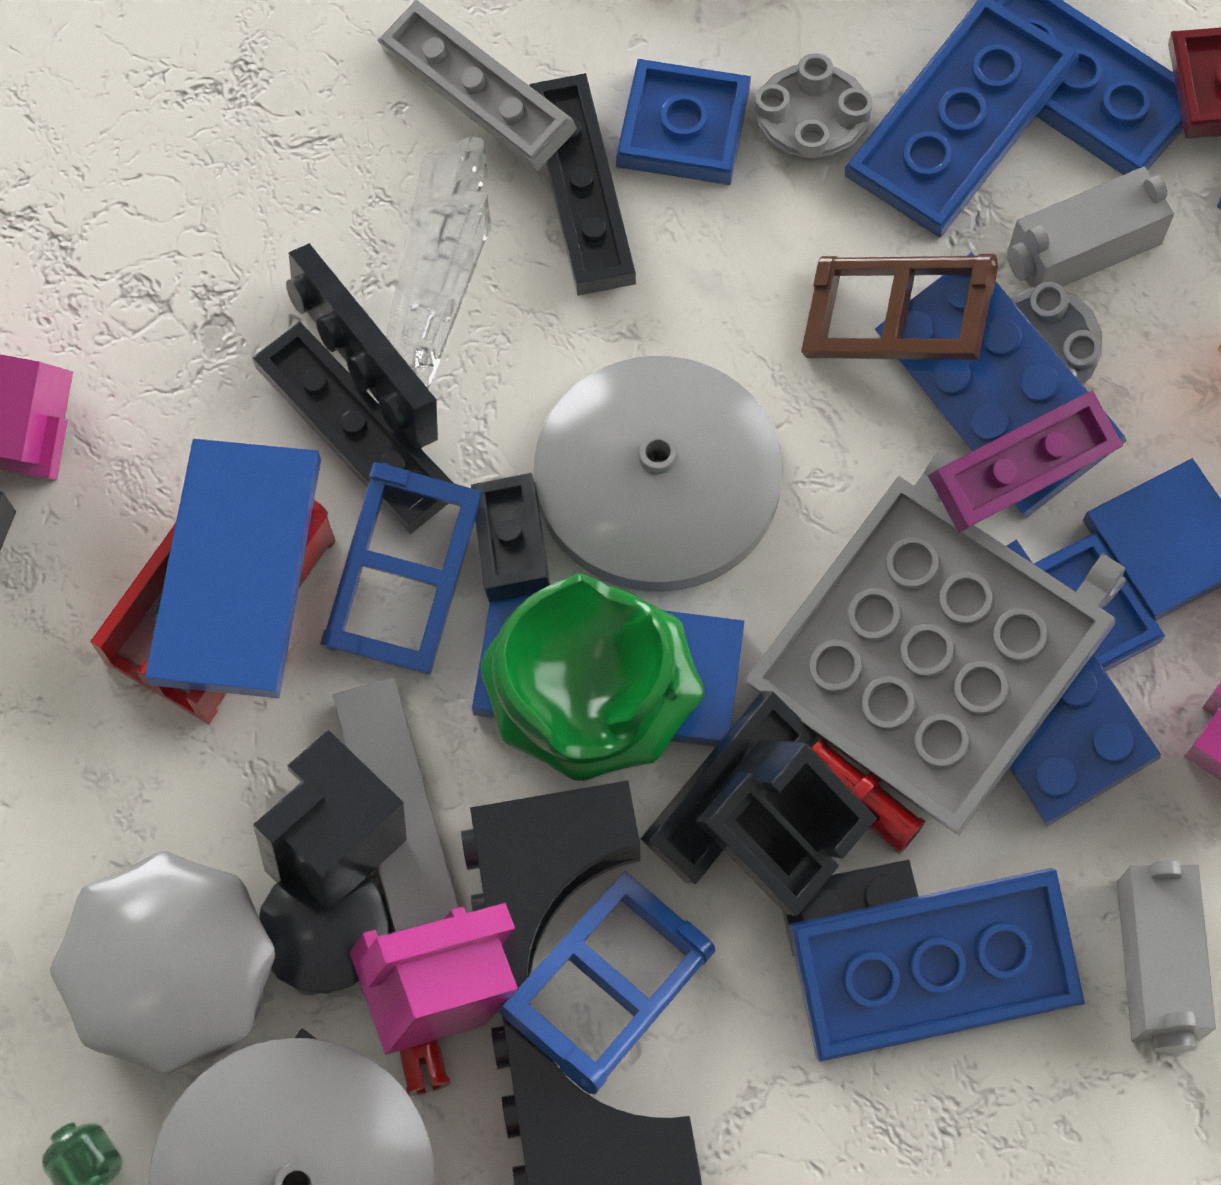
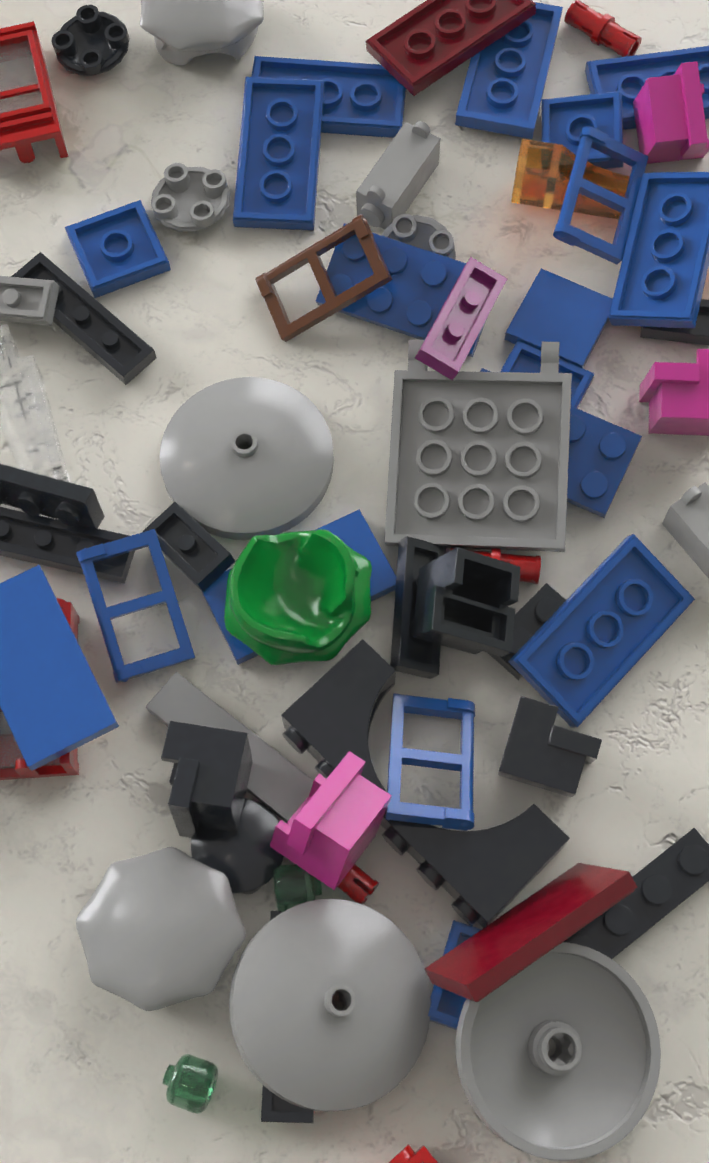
camera: 35 degrees left, 0 degrees up
none -> clear green piece [273,864,322,912]
none -> black plate [498,696,602,797]

